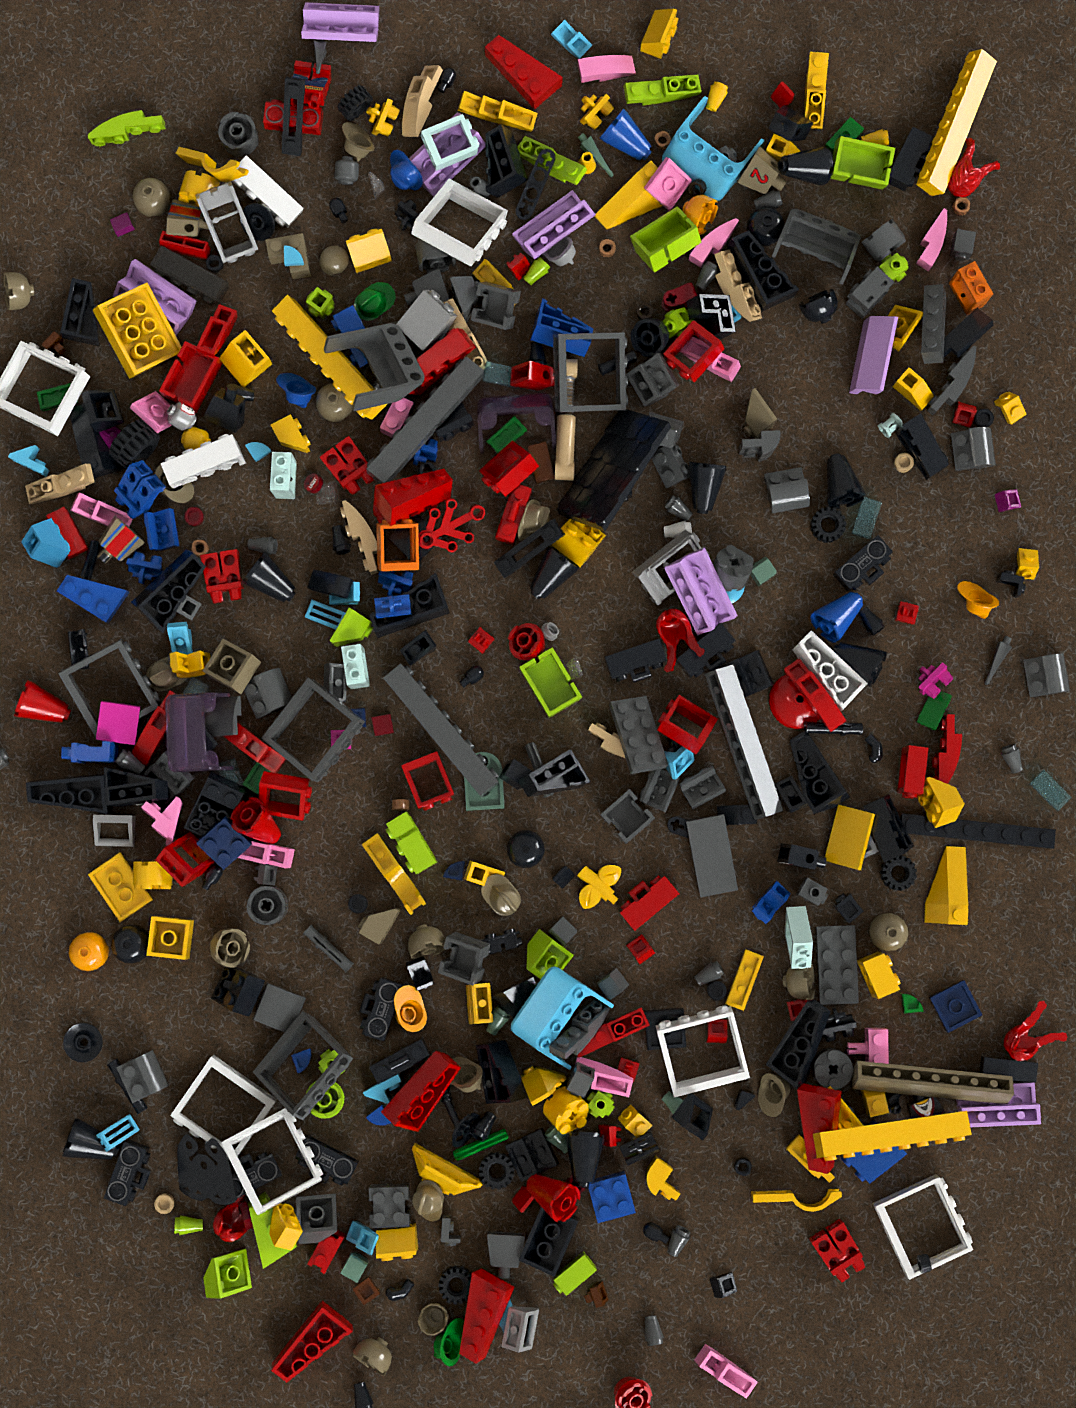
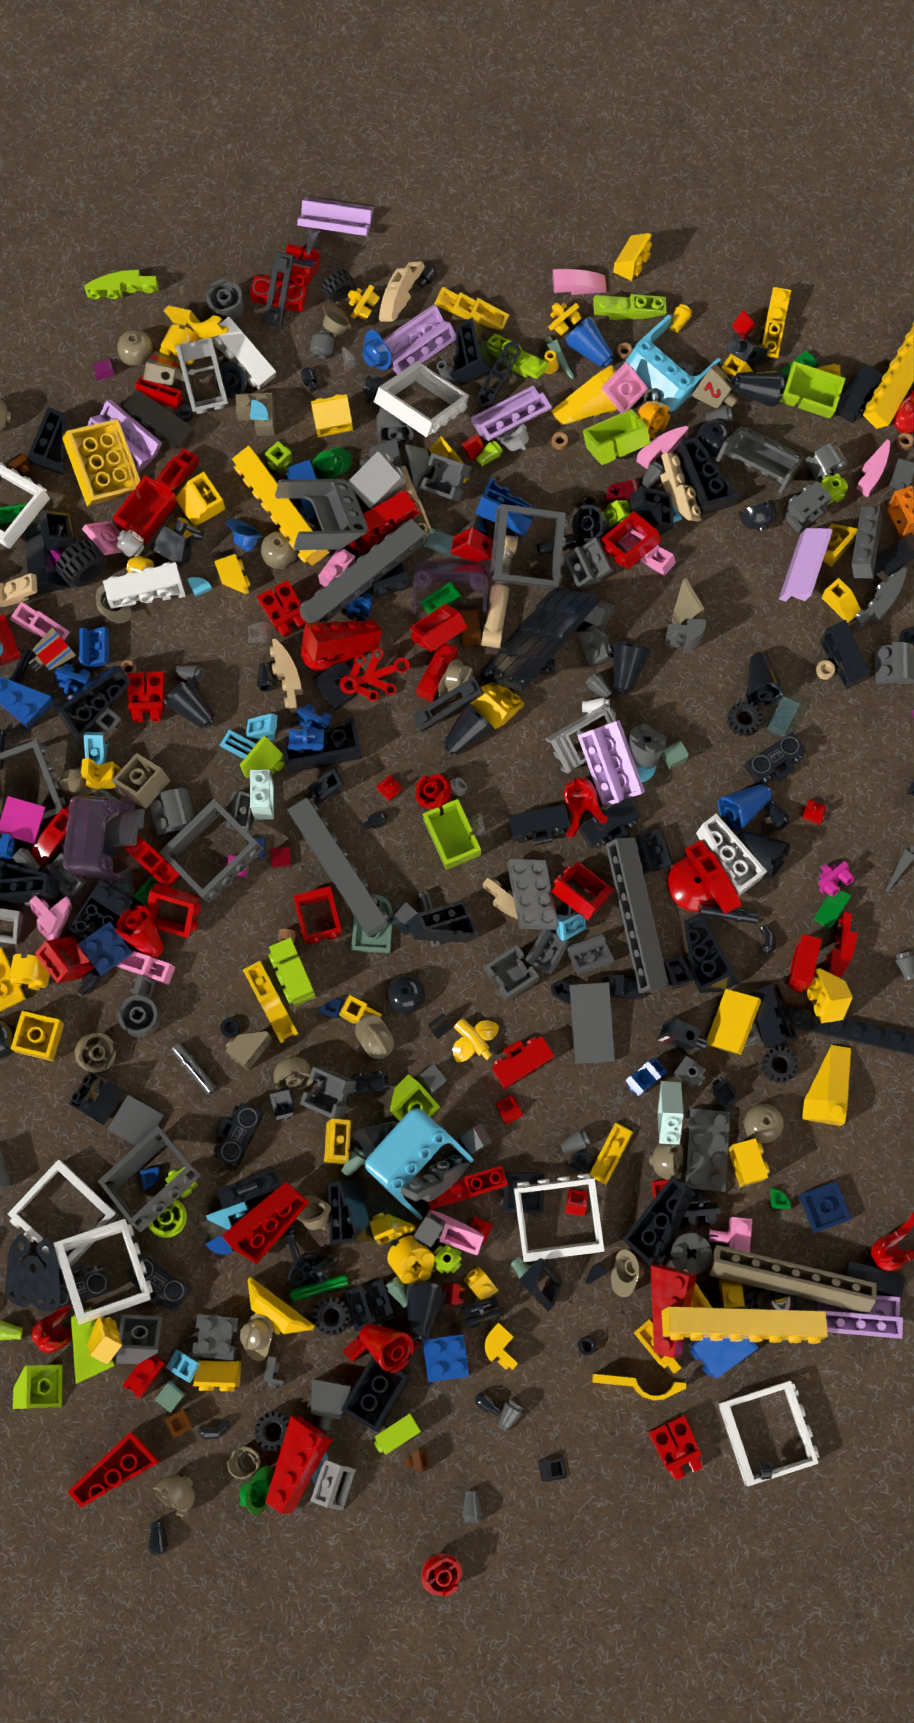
camera: 10 degrees right, 10 degrees down
blue hips [114,460,166,519] -> none
dark red tile [184,507,204,527] -> none
dark red tile [239,1202,253,1230] -> none
light aqua window [270,452,297,499] -> none
dark red tile [304,473,323,494] -> none
black beam [307,569,354,599] -> none
dark tan hair [319,246,349,276] -> none
orange window [376,519,419,571] -> none
light orange piece [394,985,427,1032] -> none
light aqua window [421,114,480,171] -> none
red wedge [485,35,563,110] -> none
medium azure slope [551,20,592,59] -> none
bright pink slope [694,1344,757,1399] -> none
dark grey brick [764,467,810,513] -> none
light aqua bush [878,413,903,438] -> none
red slope [952,401,977,428] -> none
light orange piece [957,581,999,619] -> none

